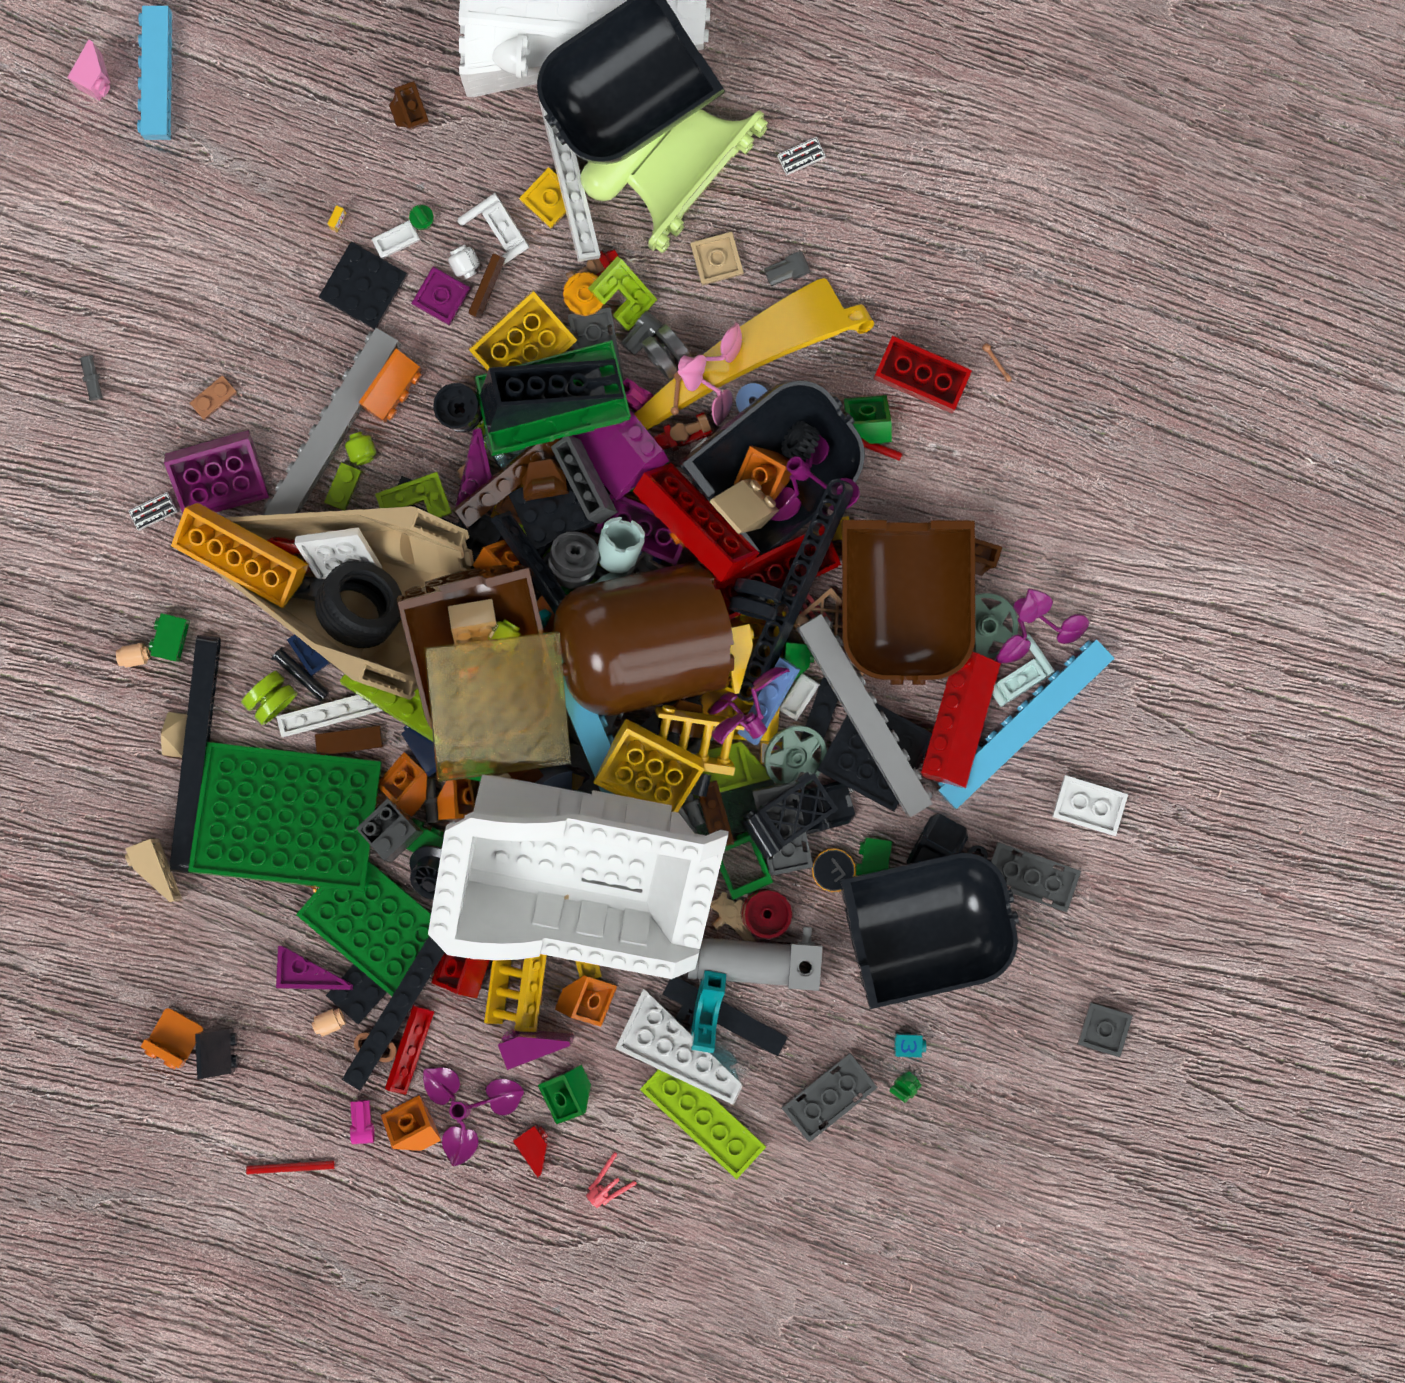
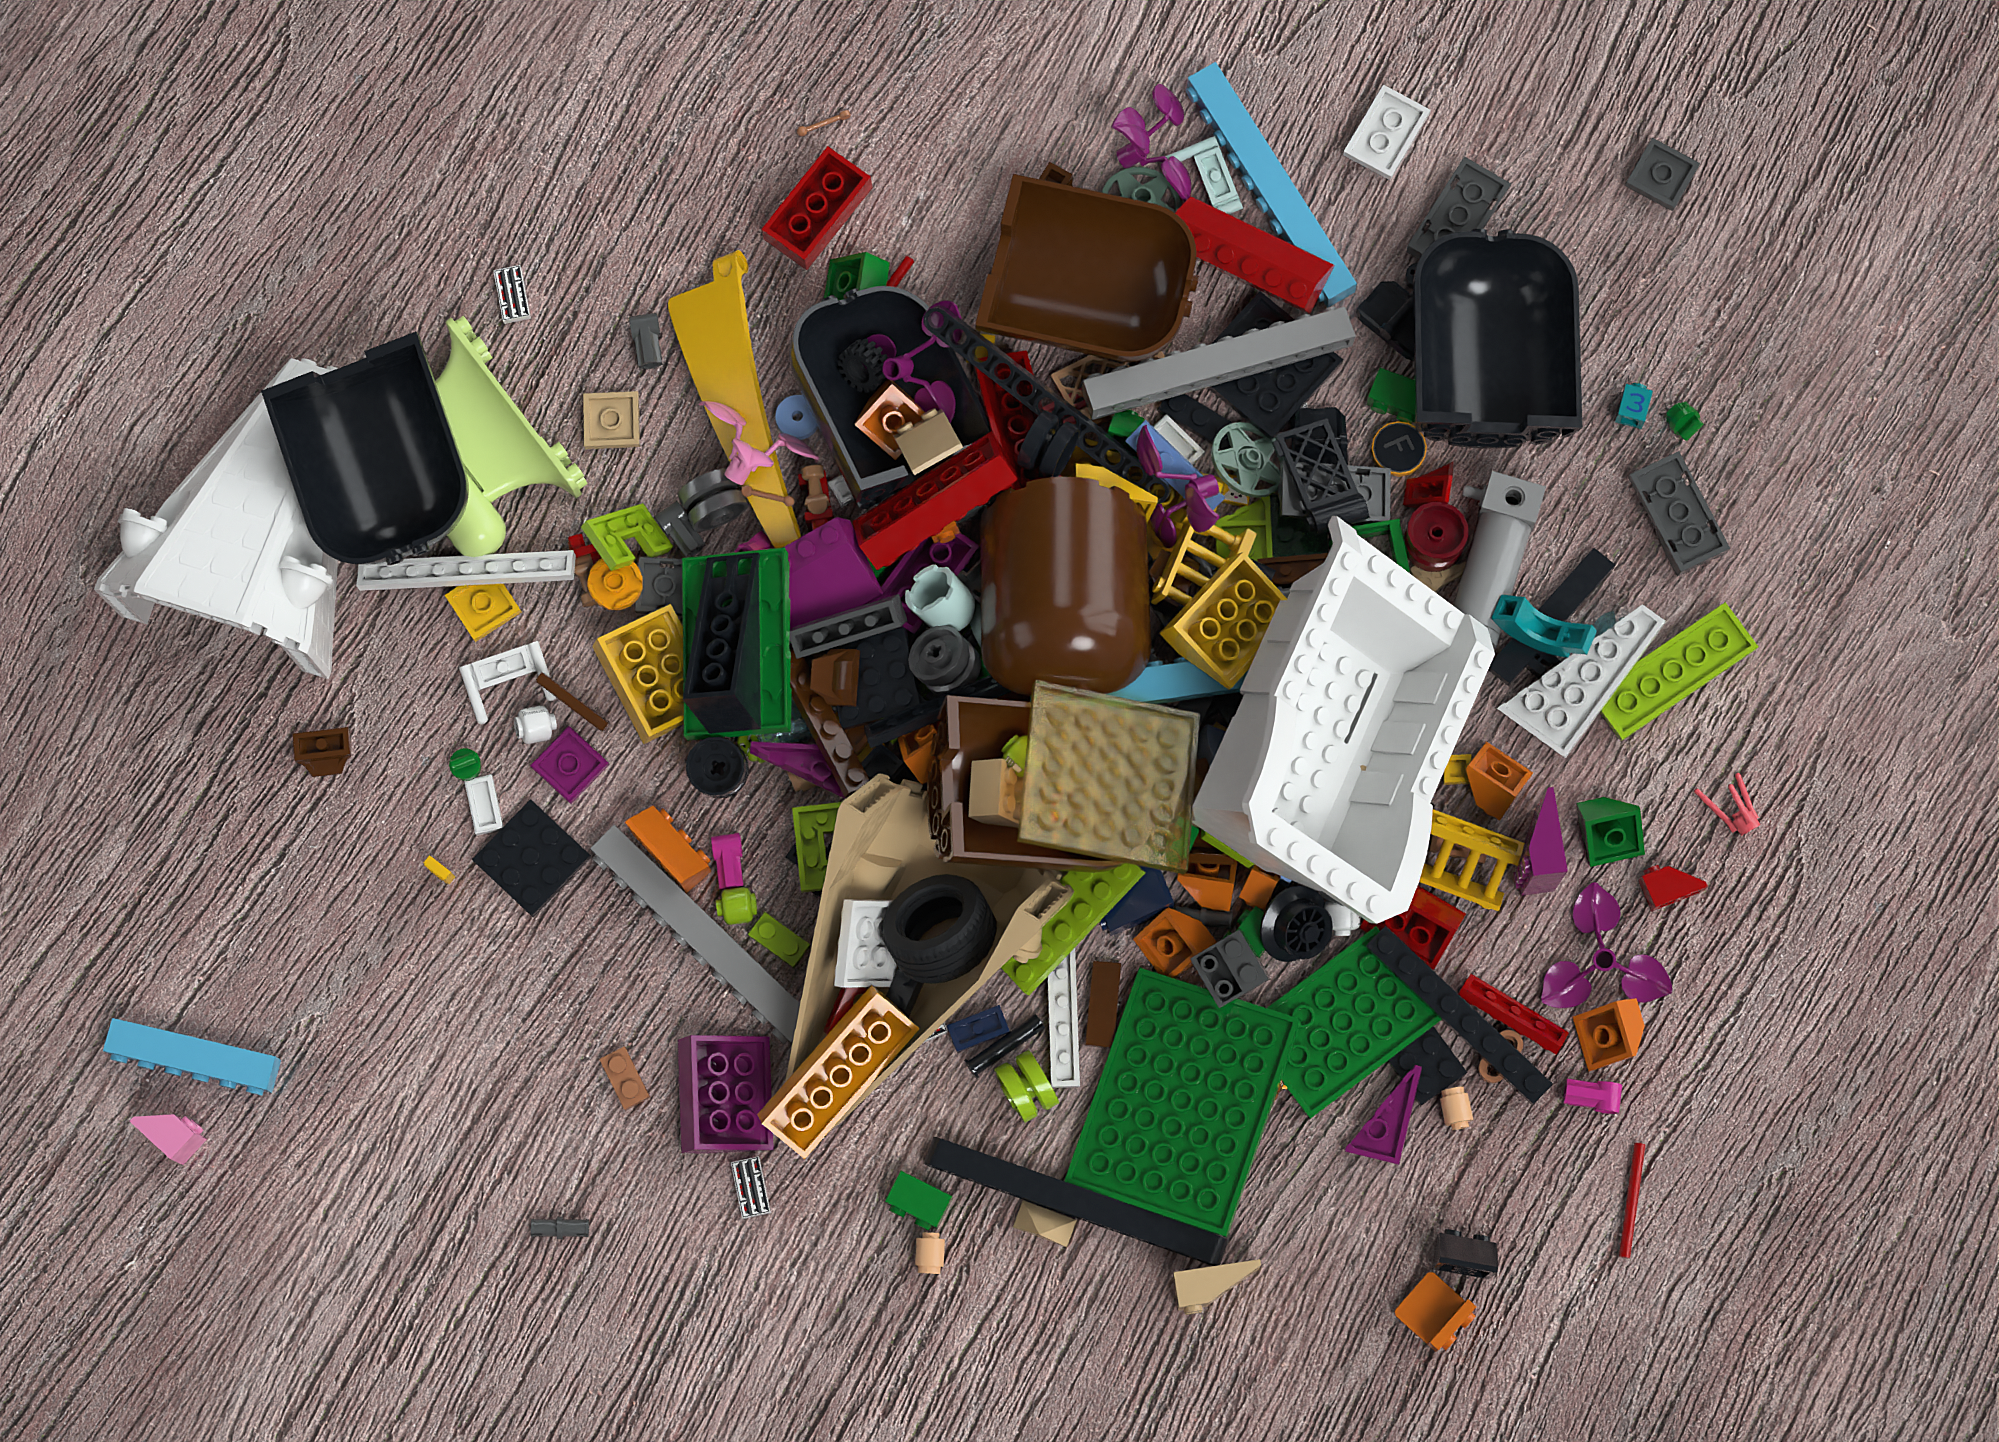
camera: 70 degrees left, 10 degrees down
none -> dark pink piece [711,833,744,891]
none -> red slope [1403,461,1454,509]

